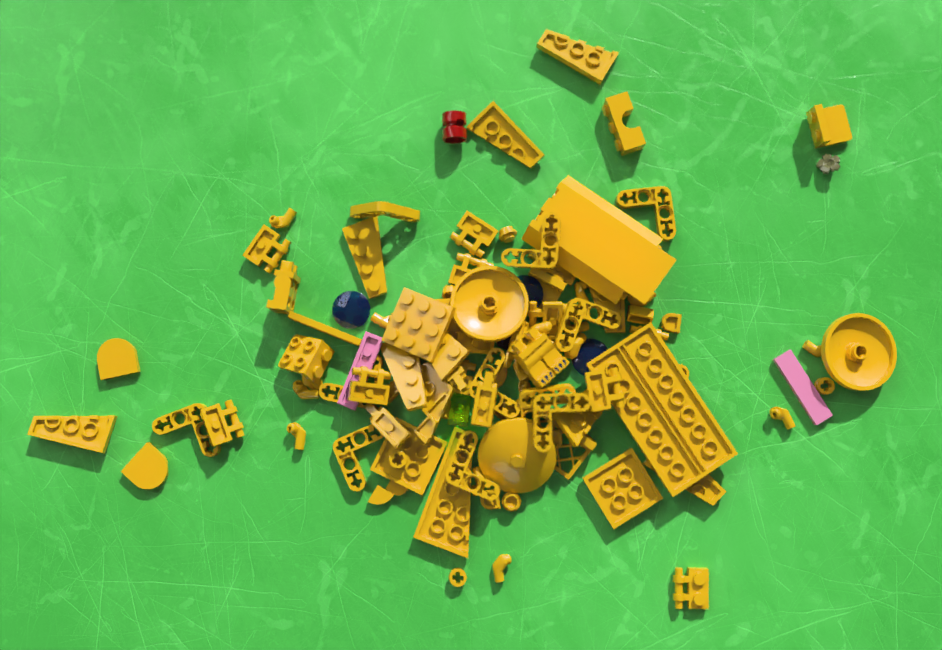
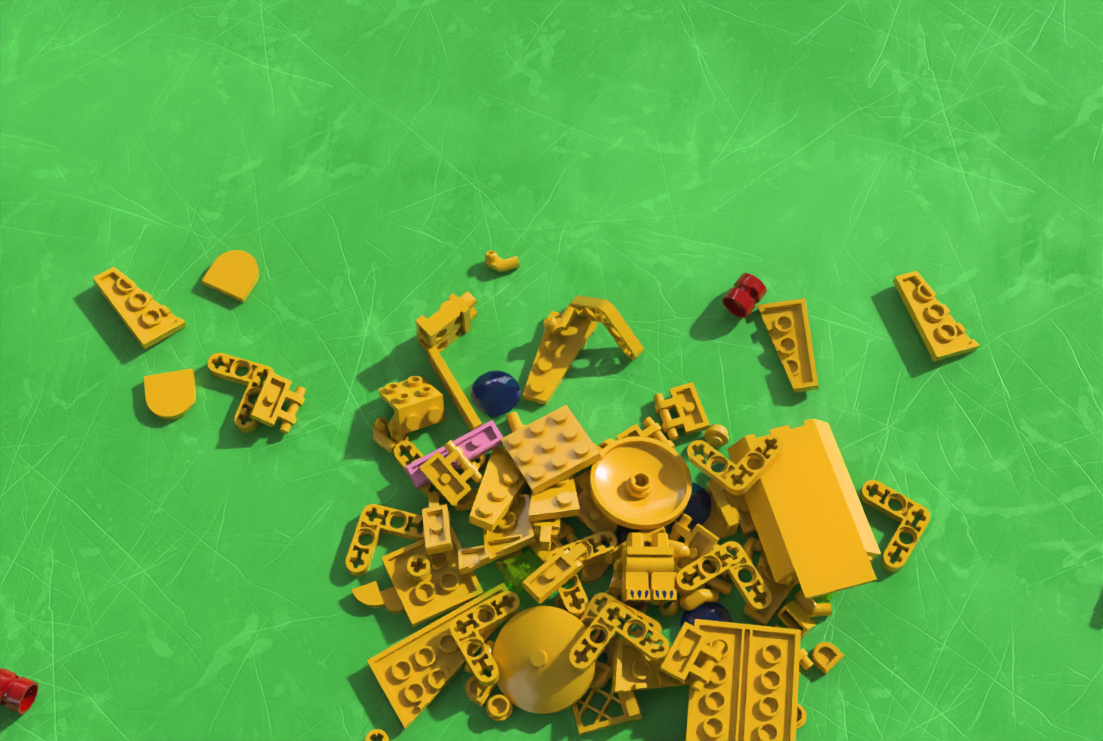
camera: 40 degrees right, 20 degrees down
yellow plate [242,224,291,274] -> none
yellow arm [287,422,306,450] -> none
yellow arch [602,91,646,156] -> none
none -> yellow arm [543,306,577,333]

